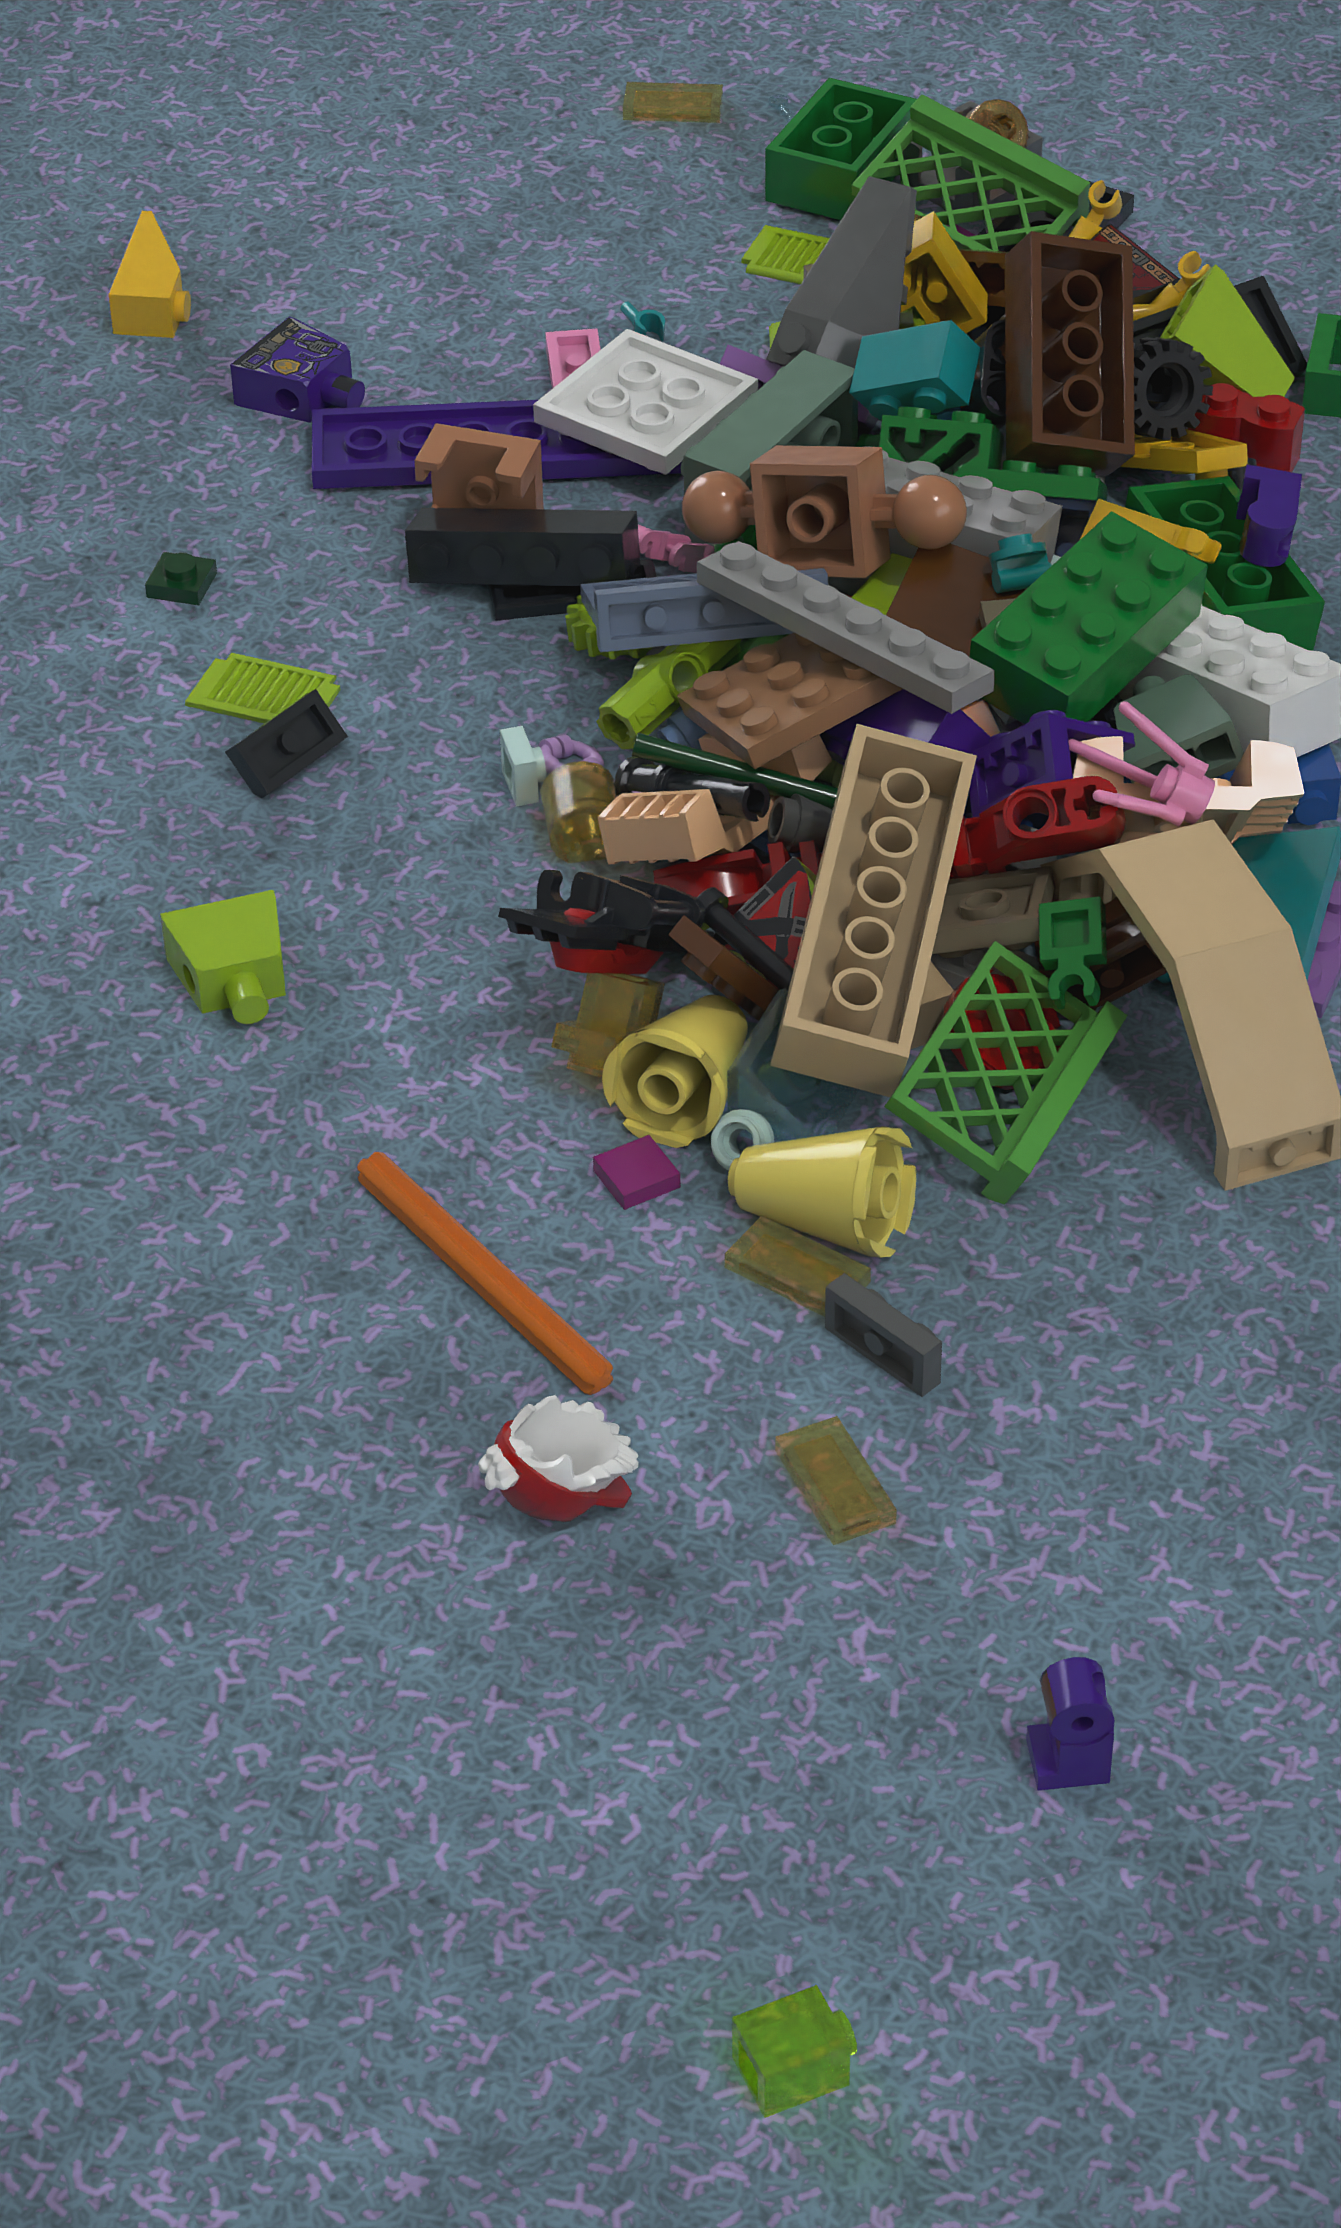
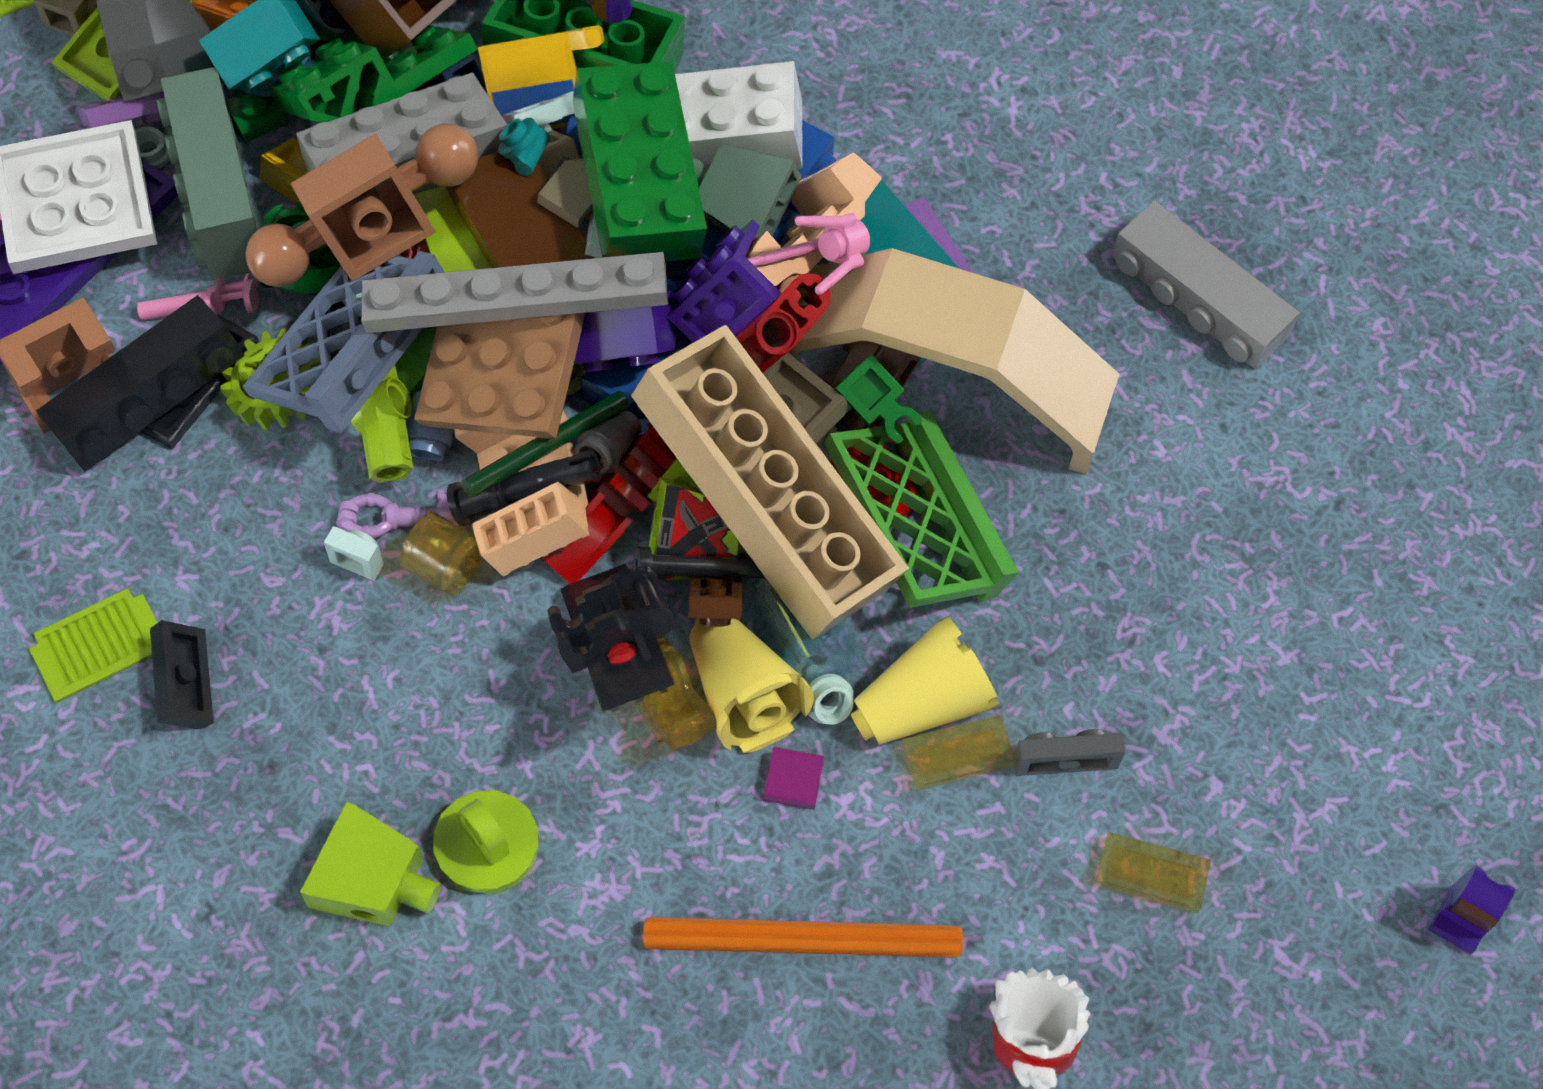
camera: 55 degrees left, 20 degrees up
none -> lime tile [433,790,539,895]

